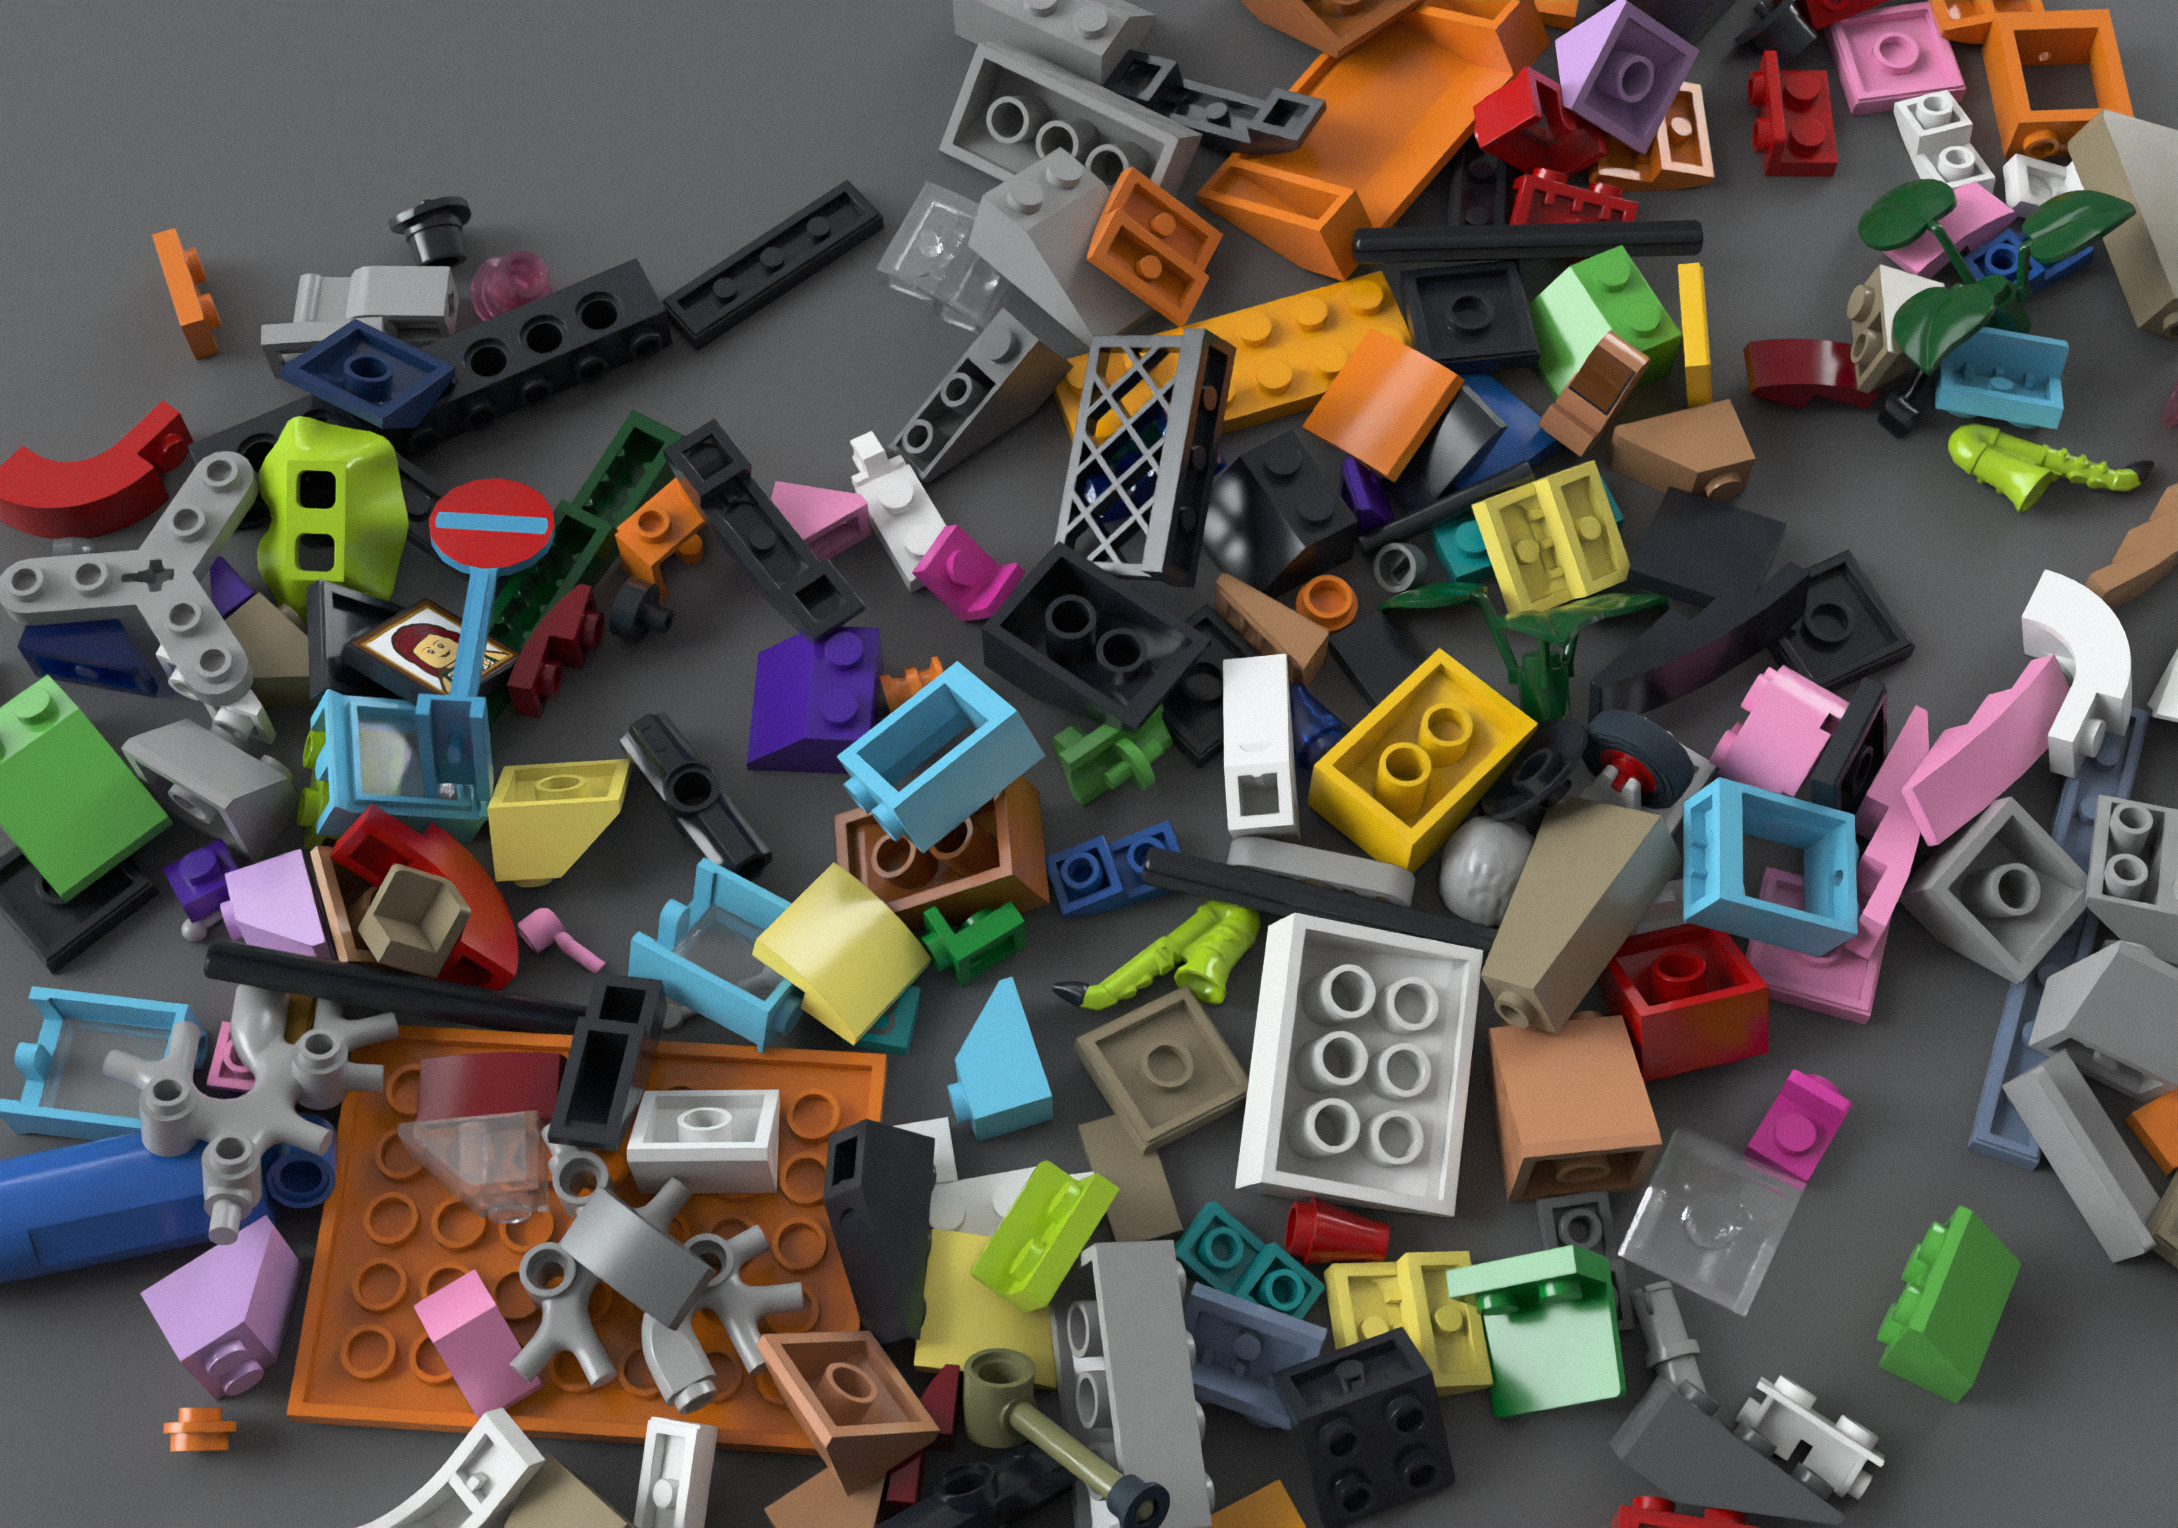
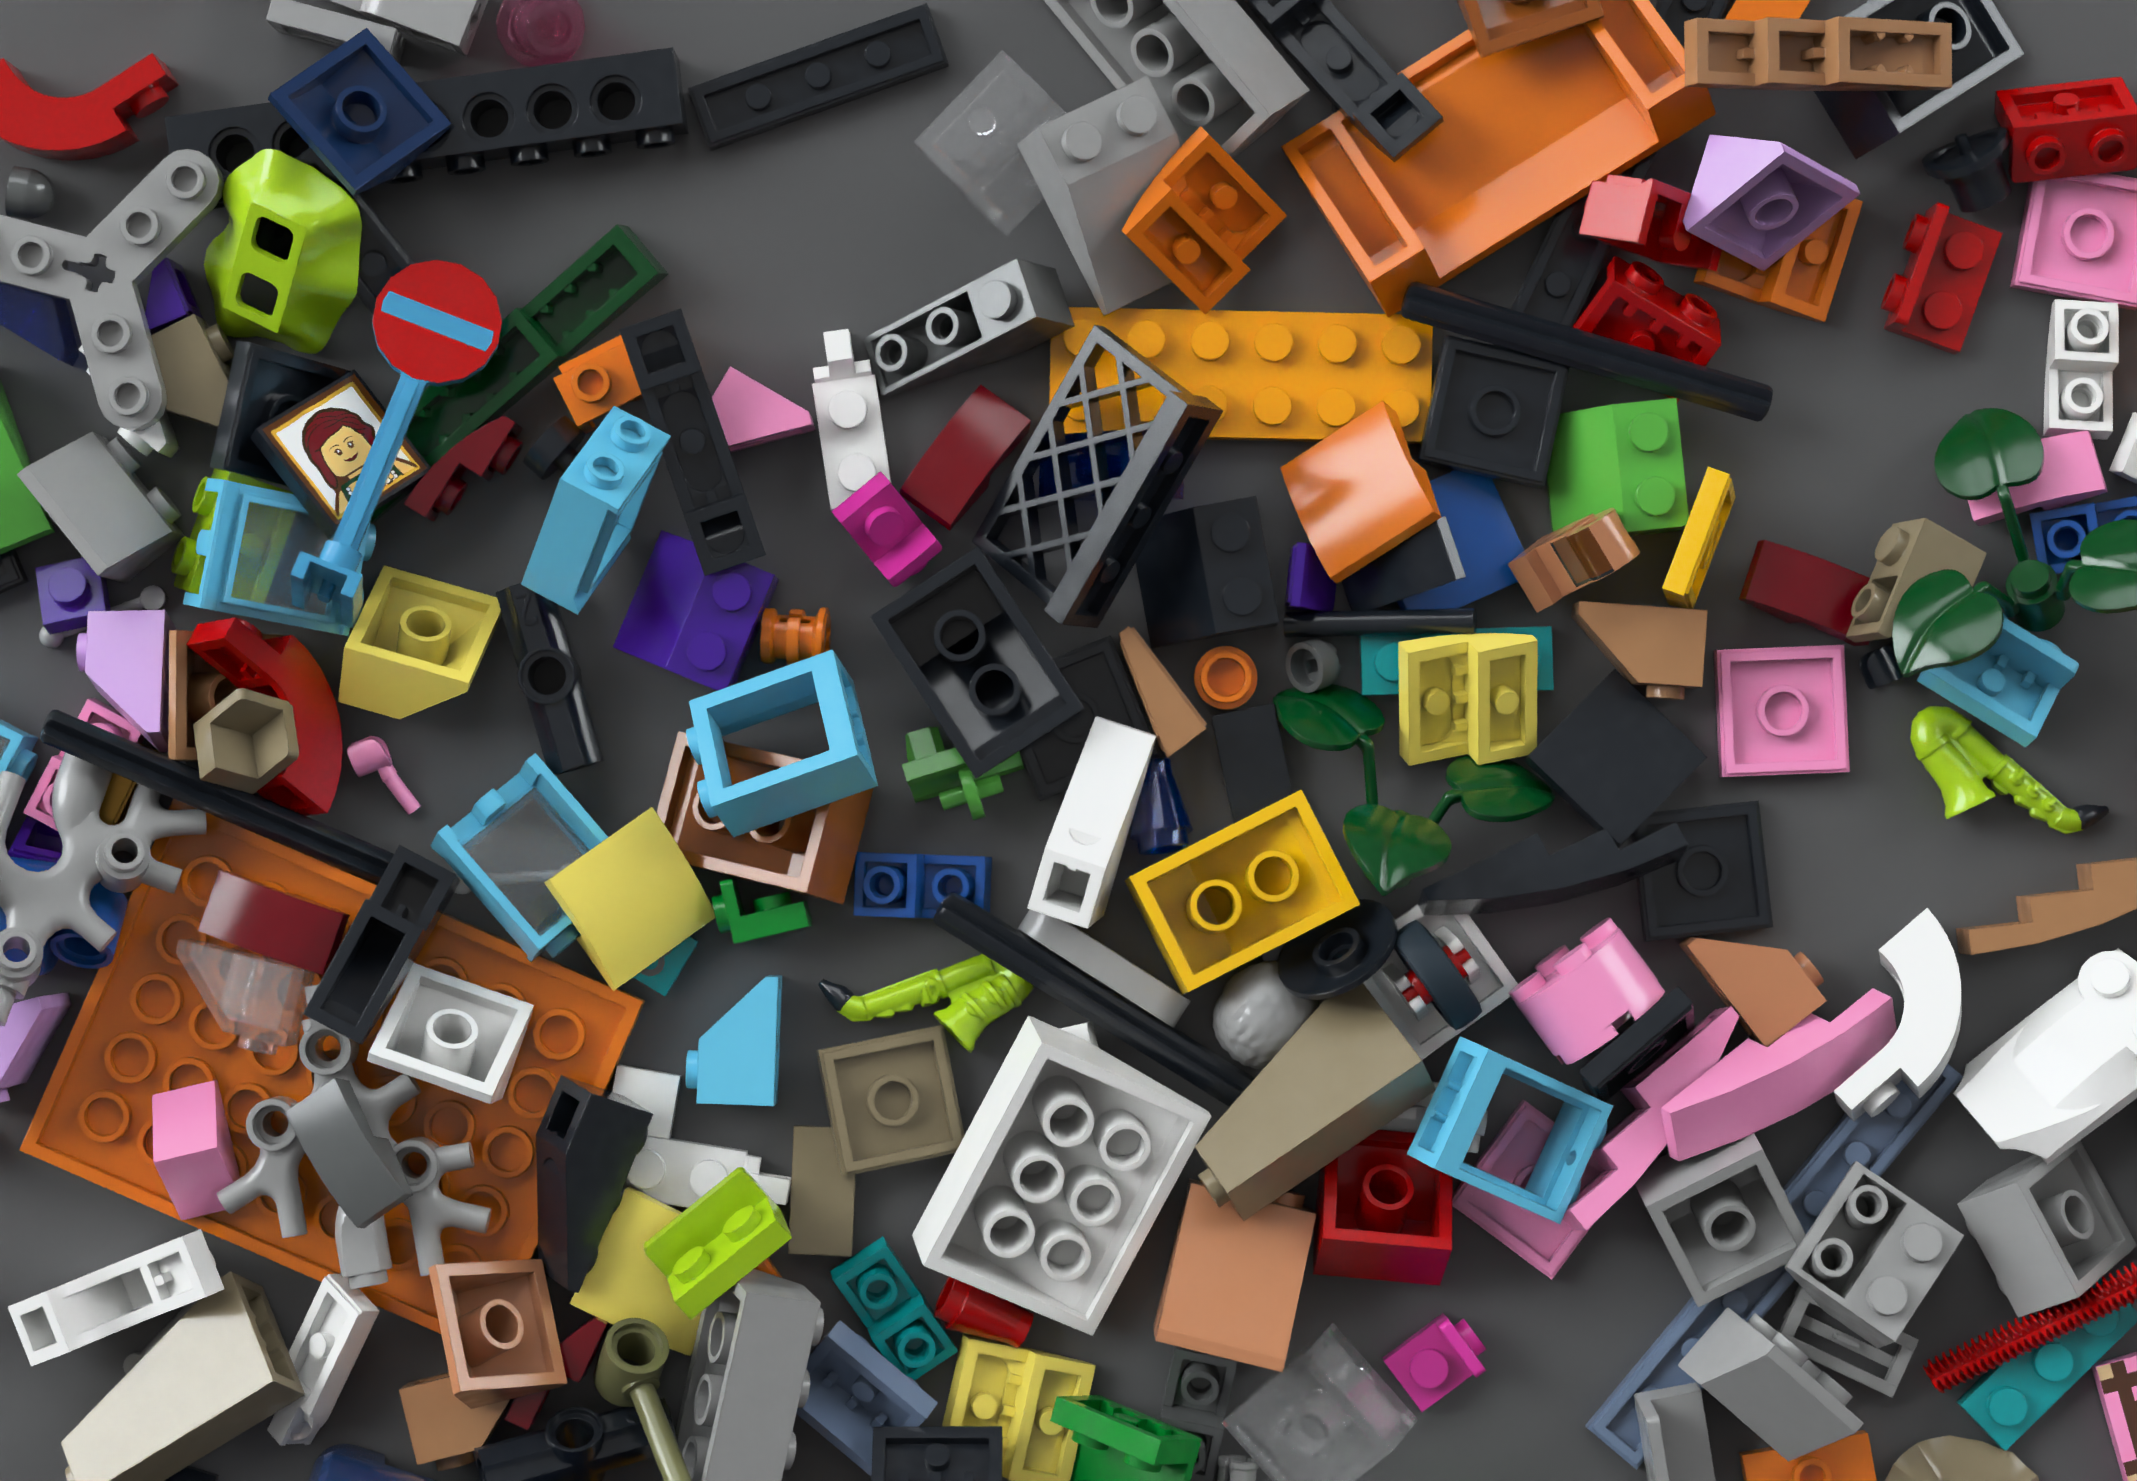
camera: 20 degrees right, 25 degrees up
none -> medium azure window [521,406,671,615]
none -> dark red slope [900,384,1031,531]
none -> nougat slope [1679,937,1827,1047]
none -> bright pink tile [1714,645,1850,777]

